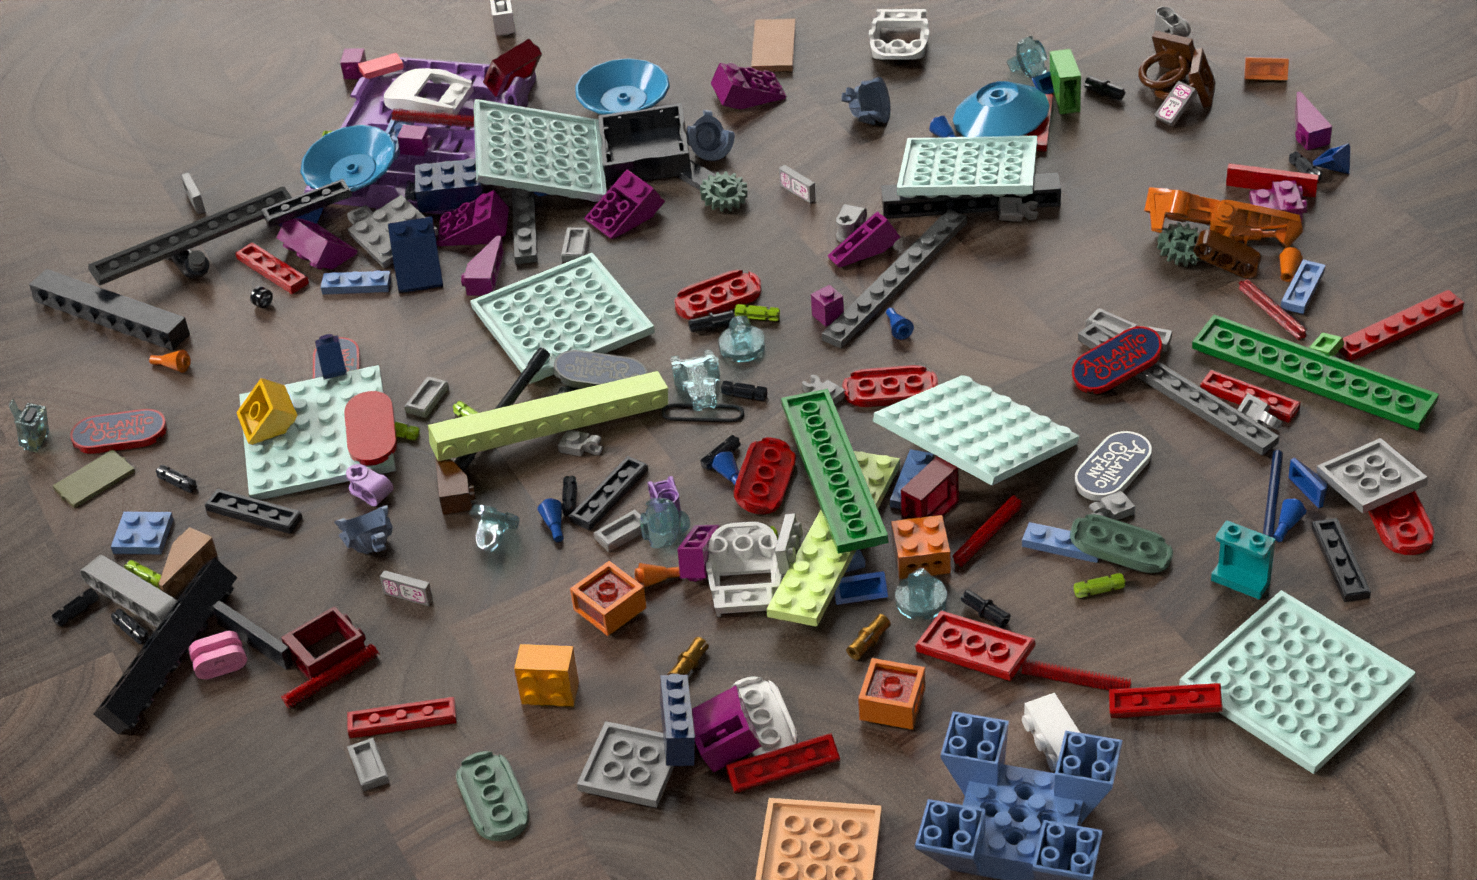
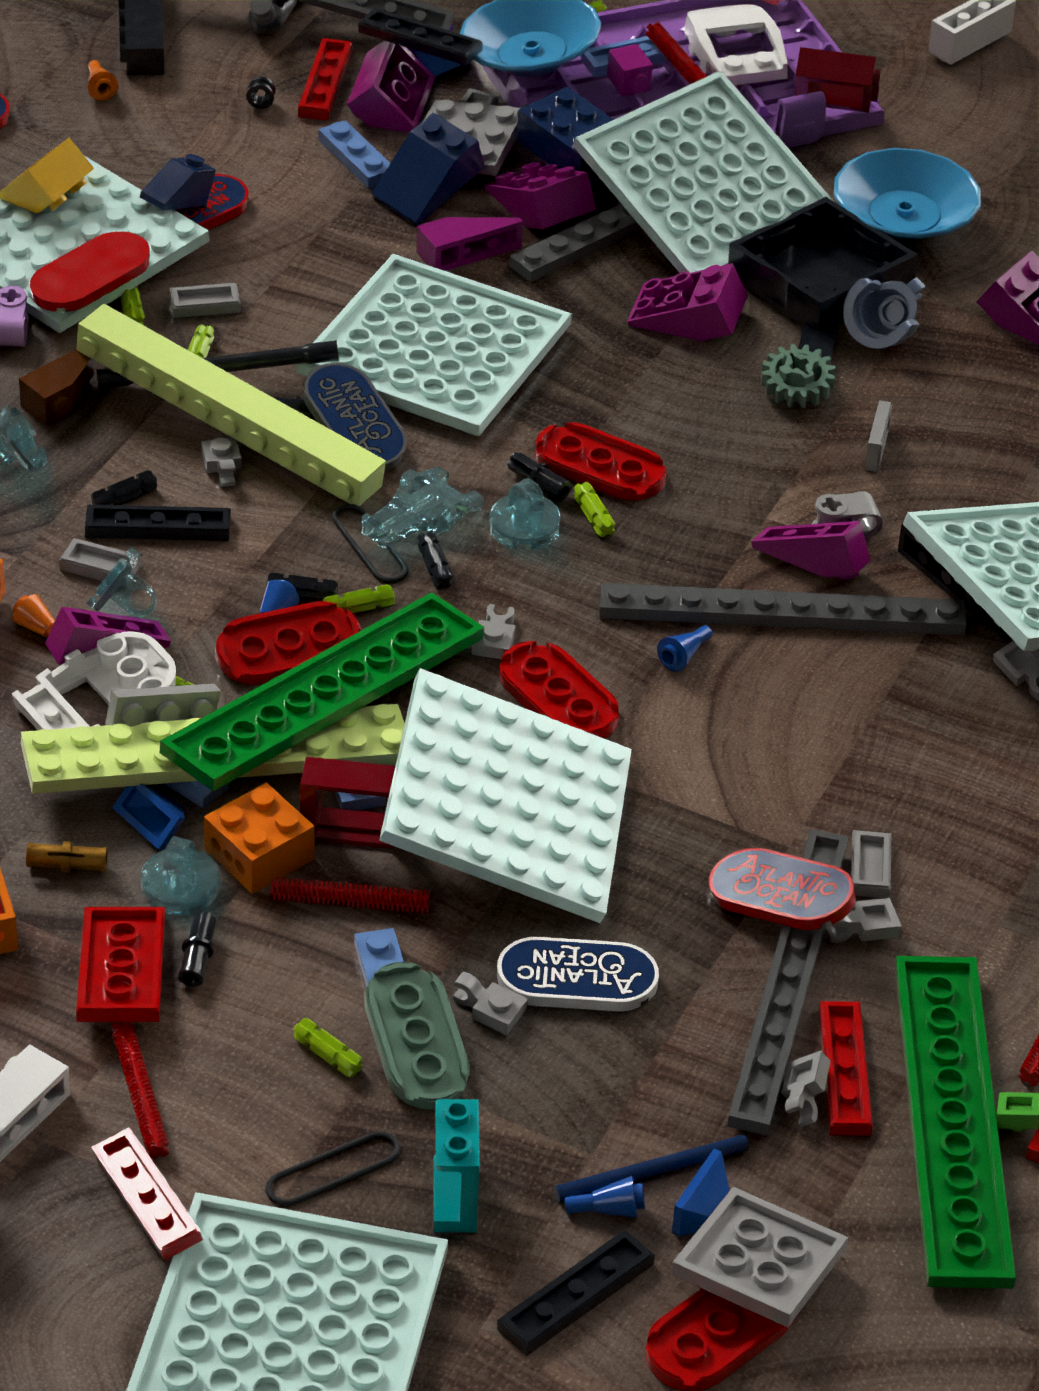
camera: 50 degrees right, 0 degrees up
blue cone [537,498,564,542] -> none
light grey tile [561,228,590,262] -> none
medium lavender piece [647,476,681,522] -> none
magenta brick [811,285,844,327] -> none
none -> black piece [265,1131,401,1206]
none -> lime axle [323,584,395,614]

